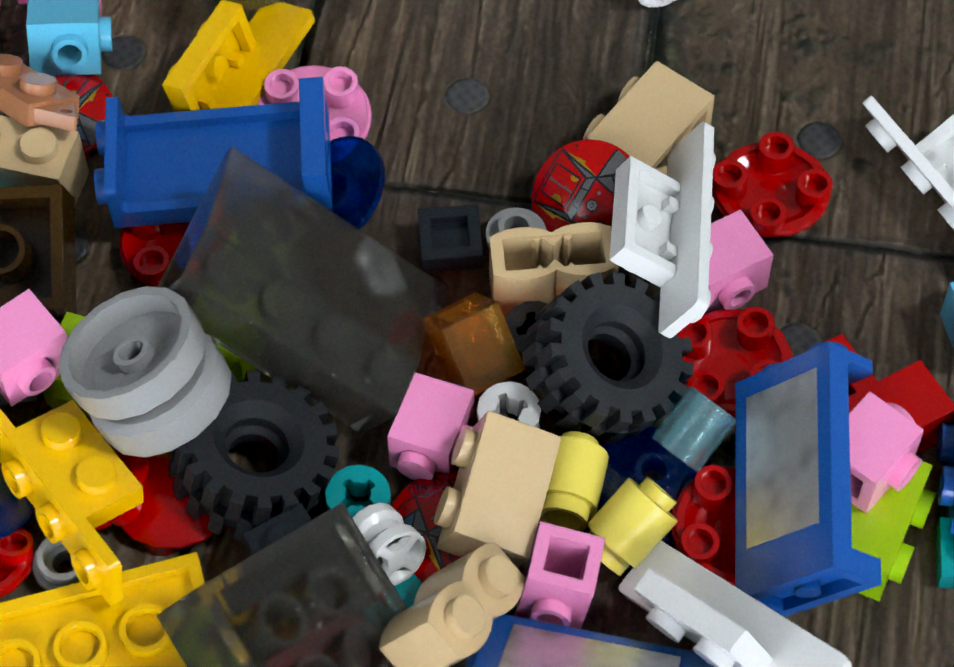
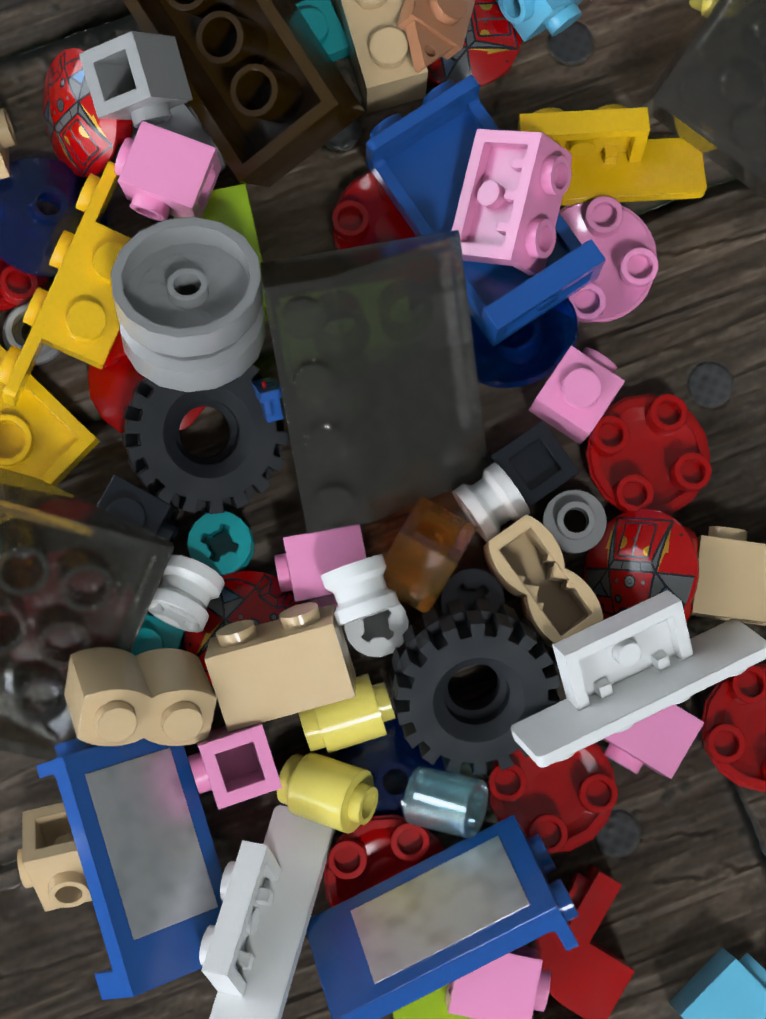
camera: 55 degrees right, 25 degrees up
none -> blue piece [251,377,284,423]
none -> white wheel [321,554,400,626]
none -> bright pink bracket [446,129,572,276]
none -> white wheel [452,462,530,542]
none -> bright pink brick [528,346,625,444]
none -> red dish [586,393,712,515]

